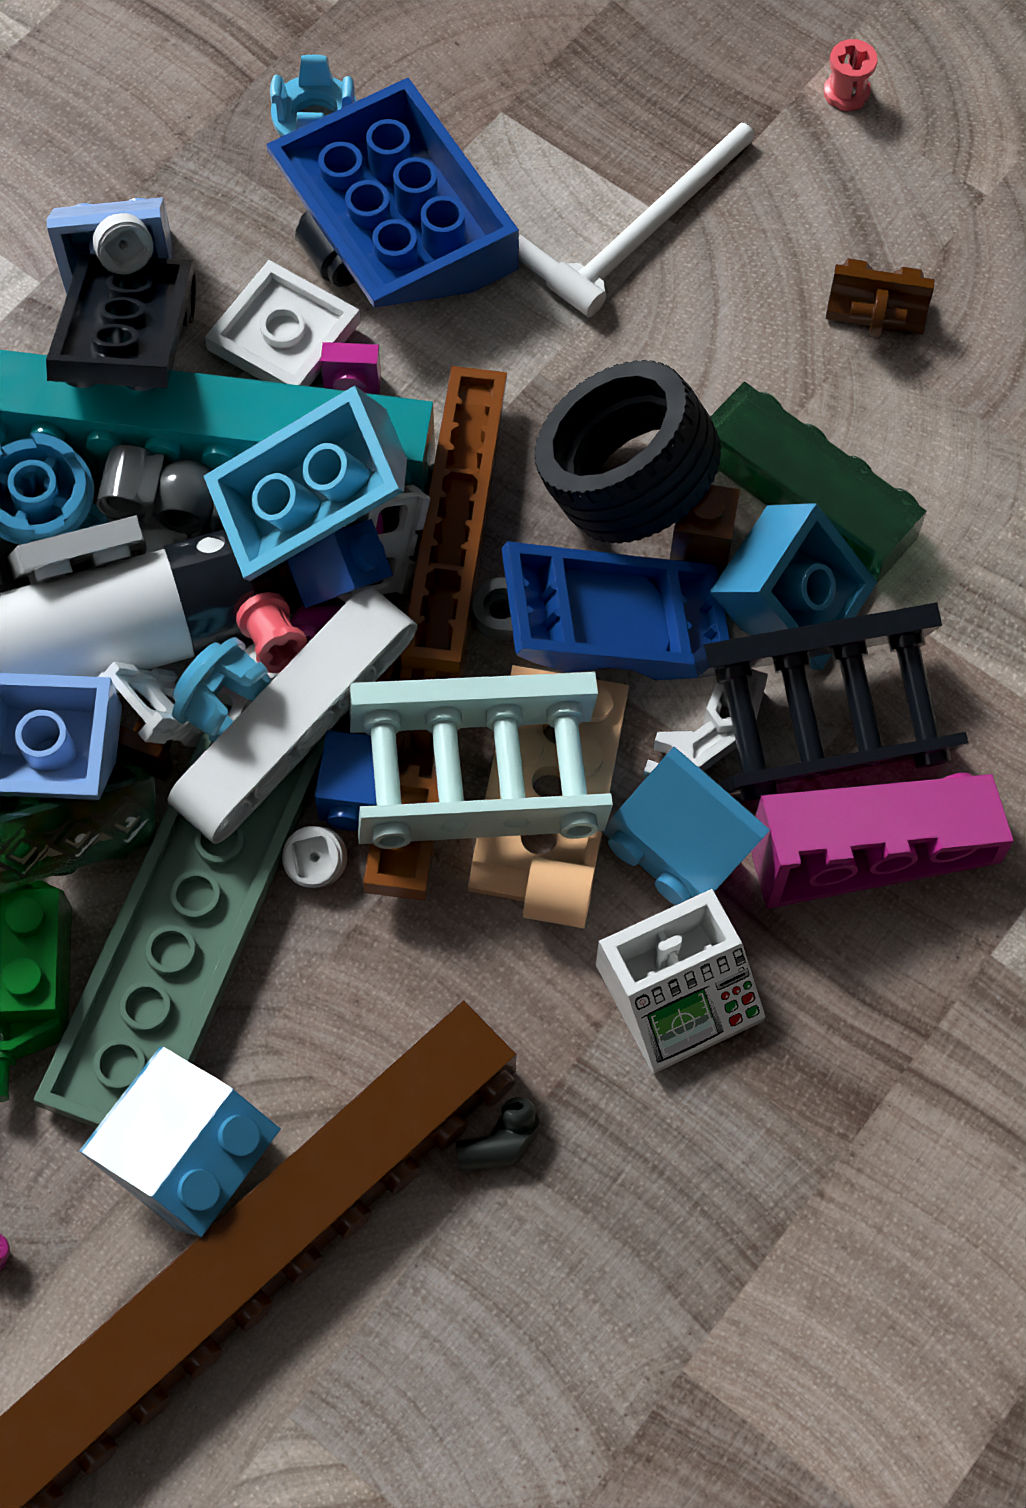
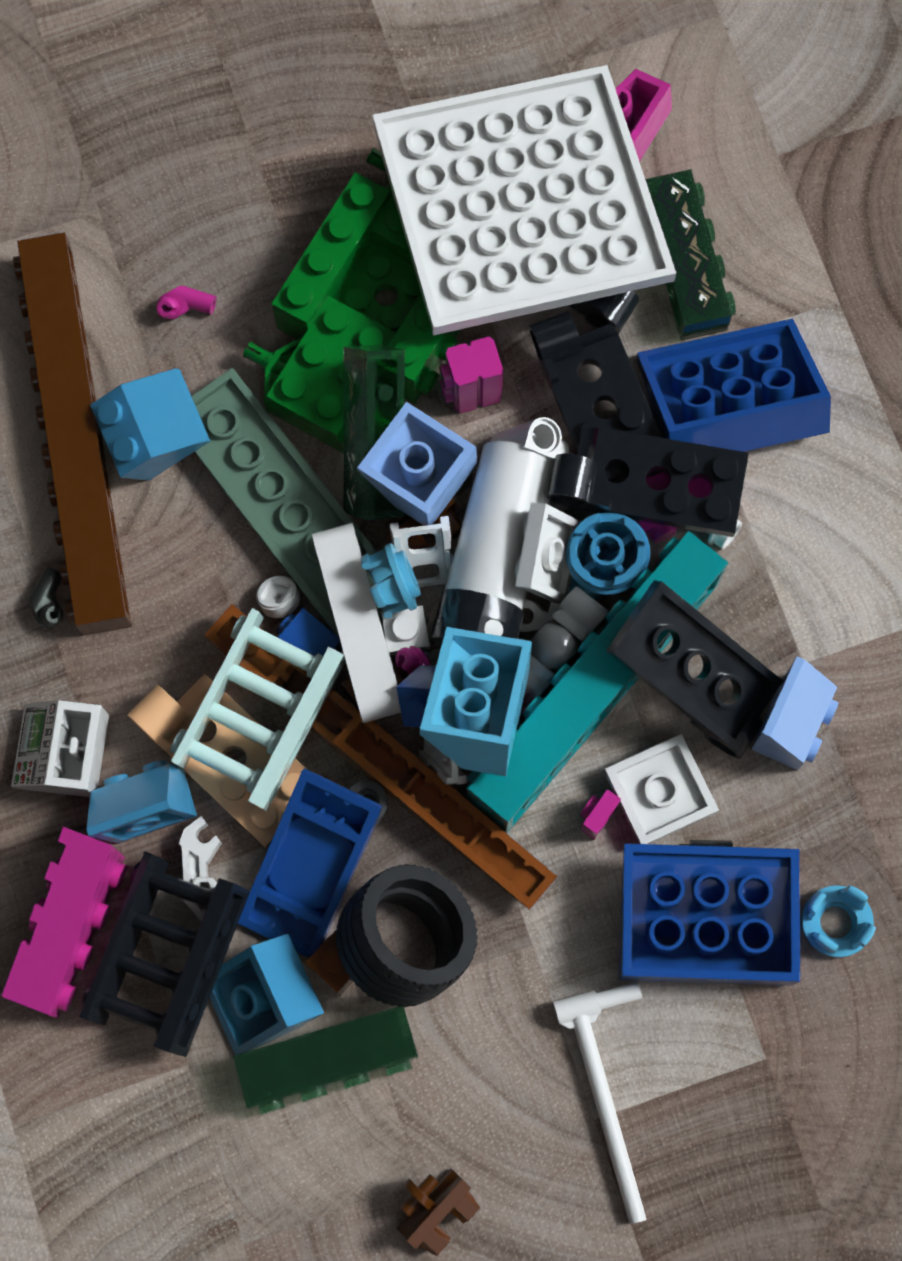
camera: 125 degrees right, 10 degrees up
white tile [93,213,153,274] -> none
coral bush [236,592,307,673] -> none

